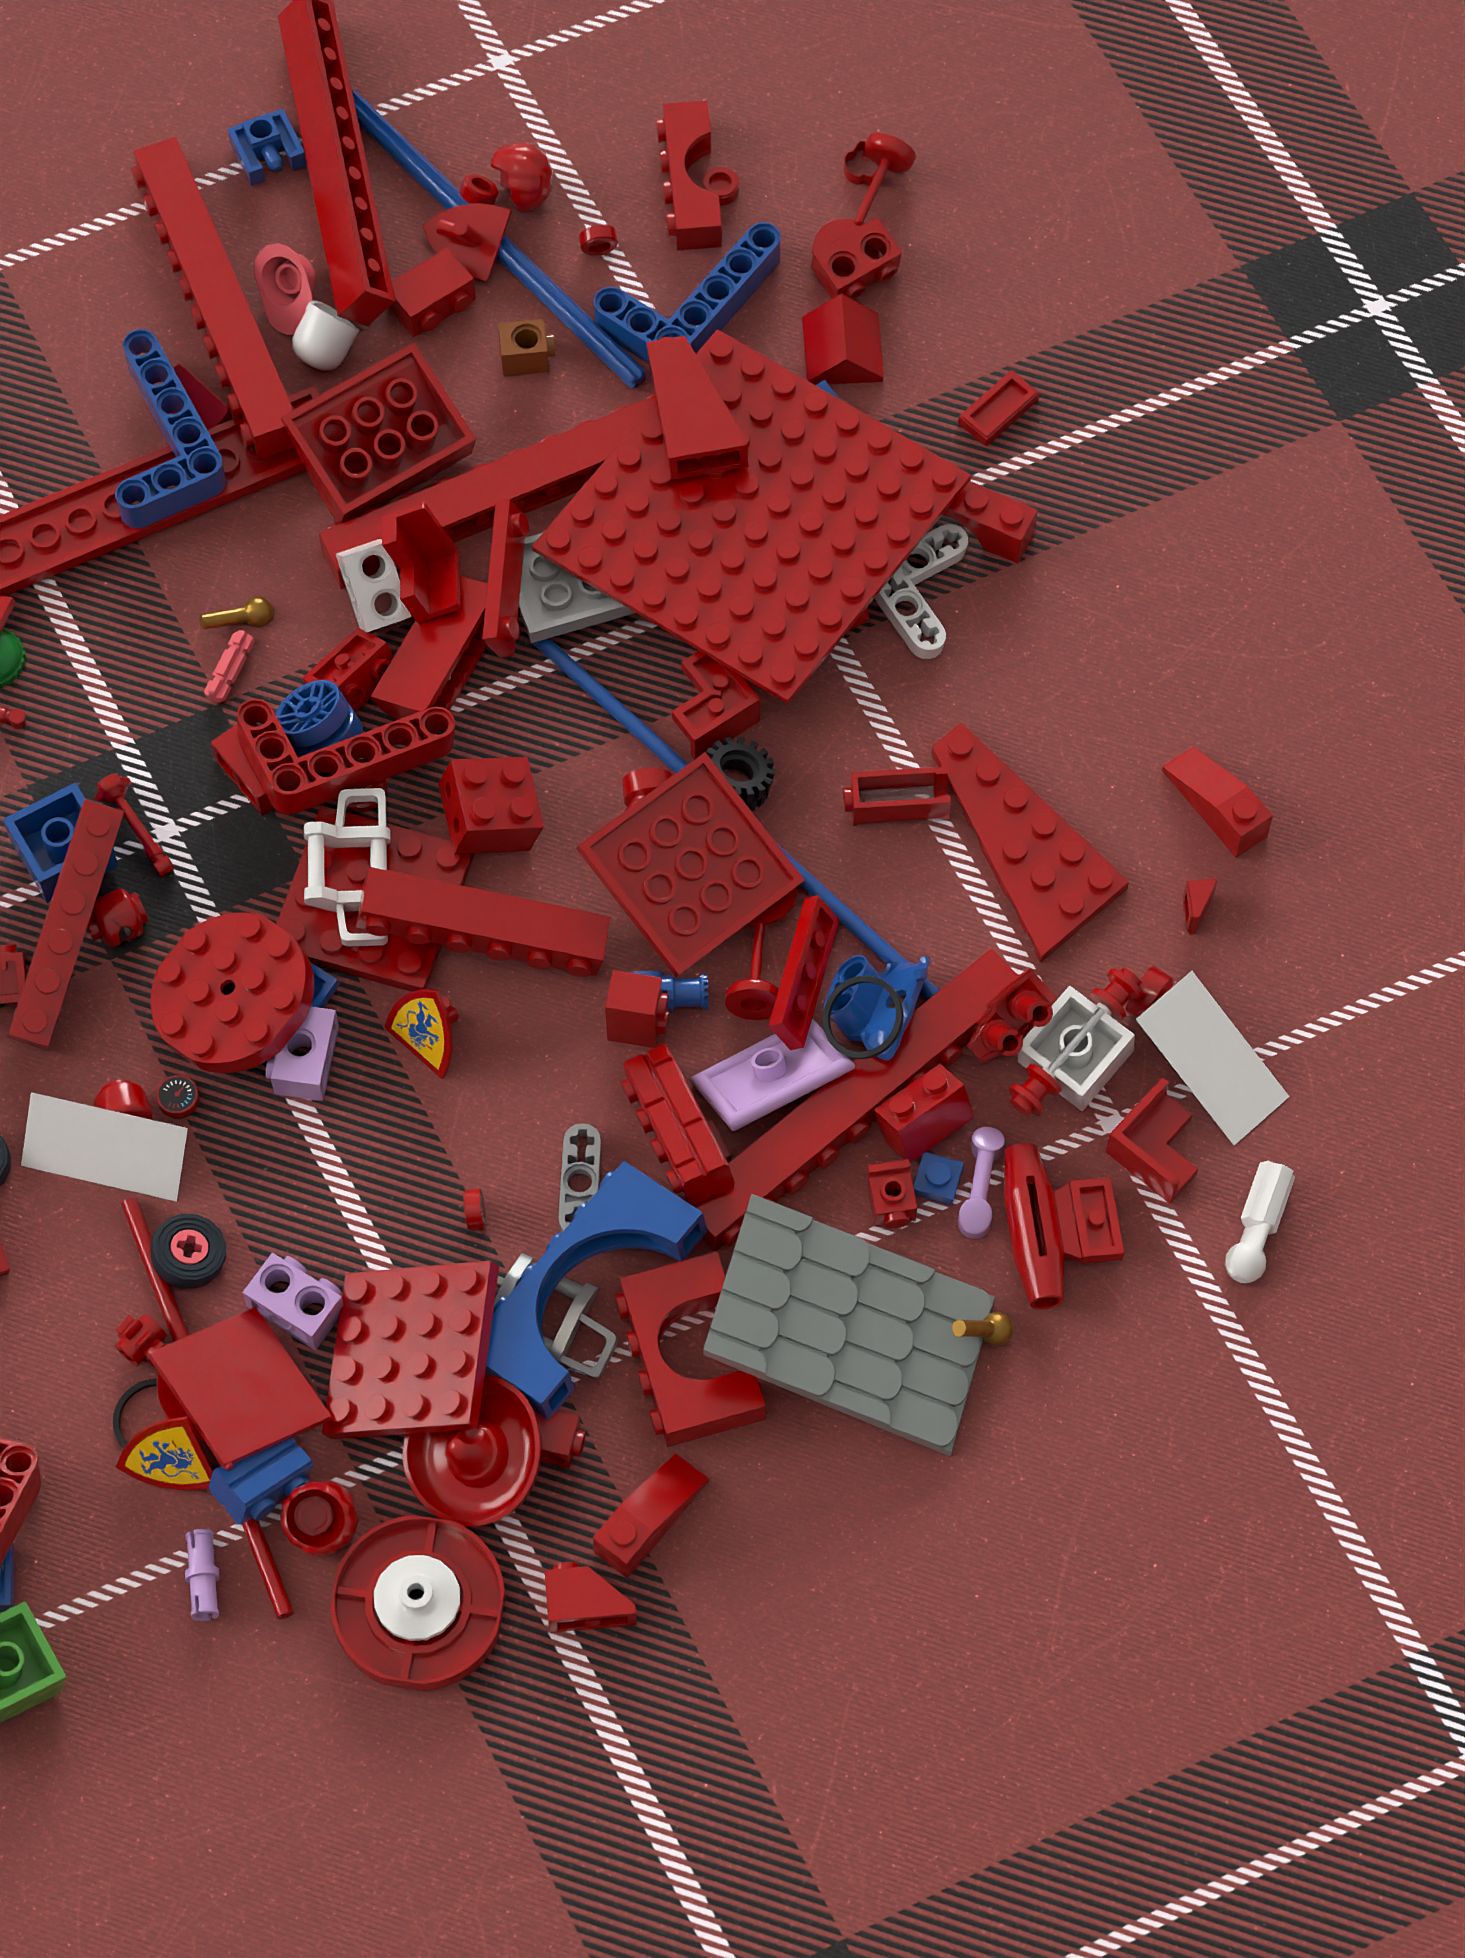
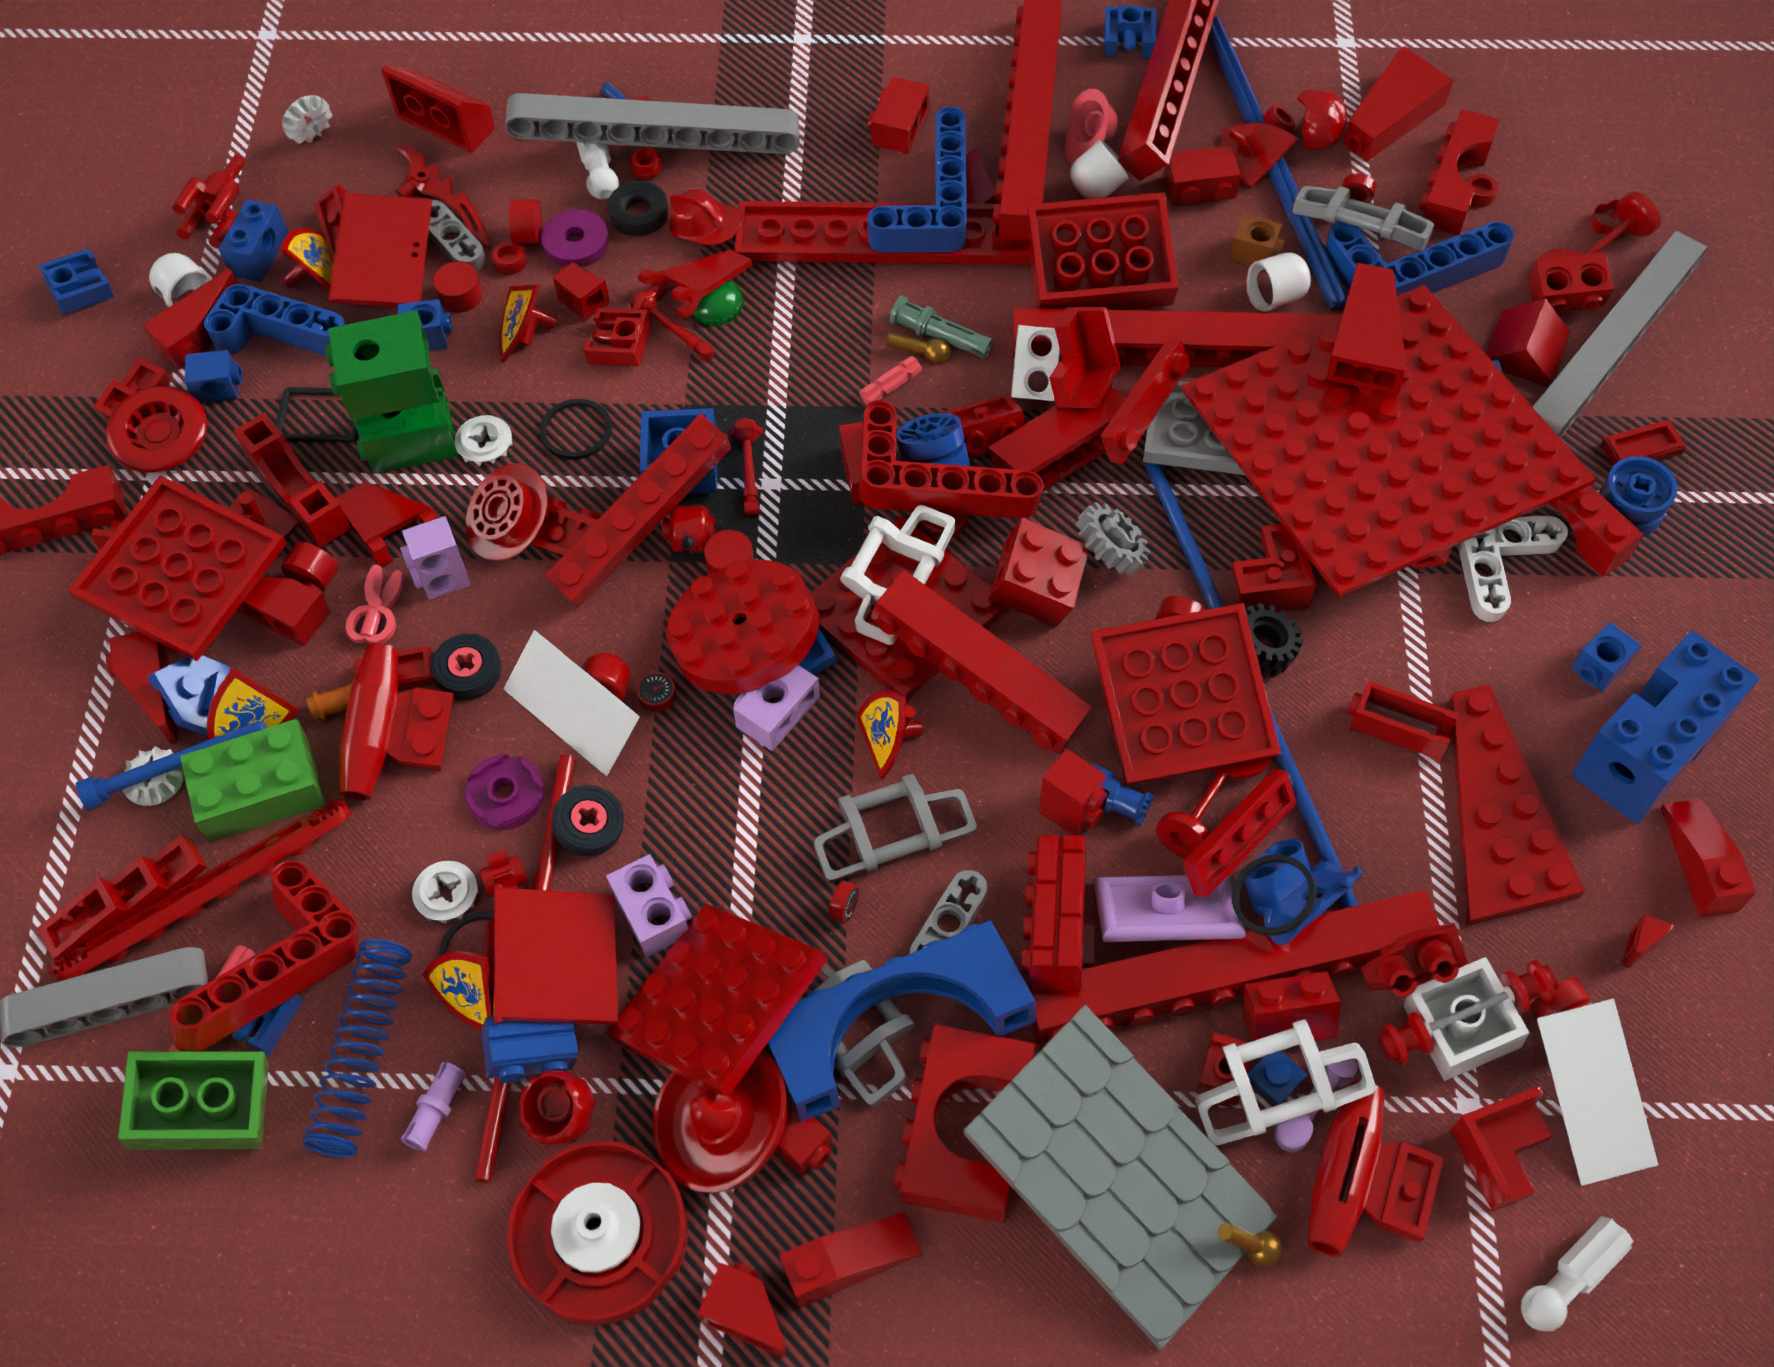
camera: 30 degrees right, 5 degrees down
none -> blue piece [302,939,413,1158]
none -> white gear [412,861,479,924]
none -> magenta tile [464,754,544,830]
none -> red piece [704,530,754,574]
none -> light grey bar [814,773,977,883]
none -> red brick [868,76,929,154]
none -> sand green pin [889,295,994,360]
none -> light grey gear [1076,502,1150,575]
none -> white bar [1195,1019,1376,1146]
none -> white helmet [1247,253,1311,312]
none -> light grey bar [1292,186,1434,251]
none -> red slope [1343,46,1453,162]
none -> light grey beam [1533,231,1708,438]
none -> blue brick [1571,622,1642,692]
none -> blue piece [1571,630,1760,825]
none -> blue wheel [1599,456,1677,537]

